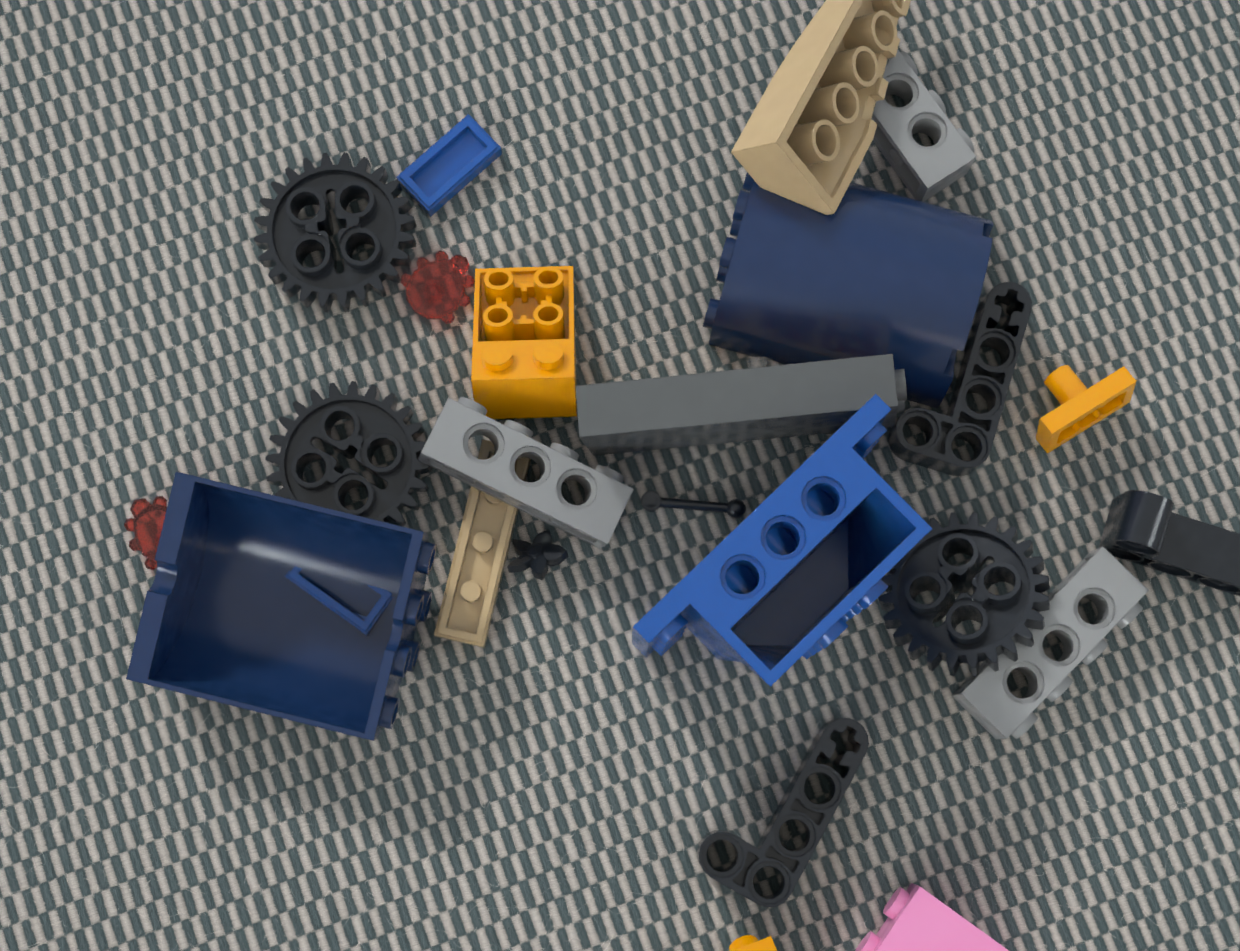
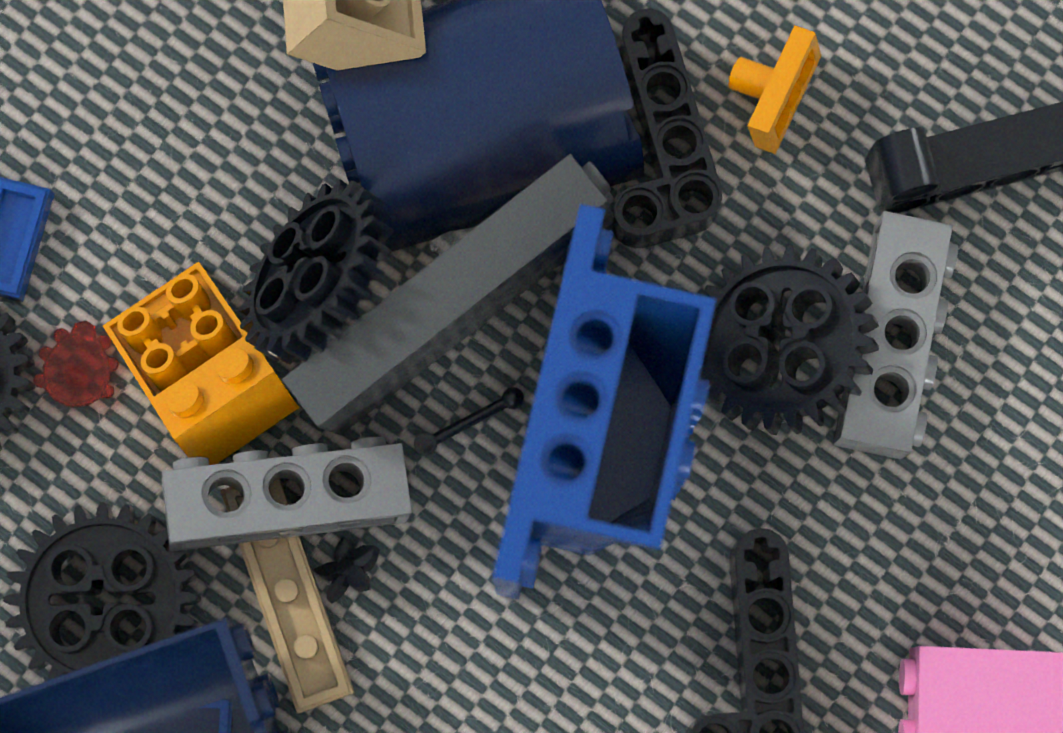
camera: 35 degrees left, 0 degrees up
none -> black gear [239,179,393,364]

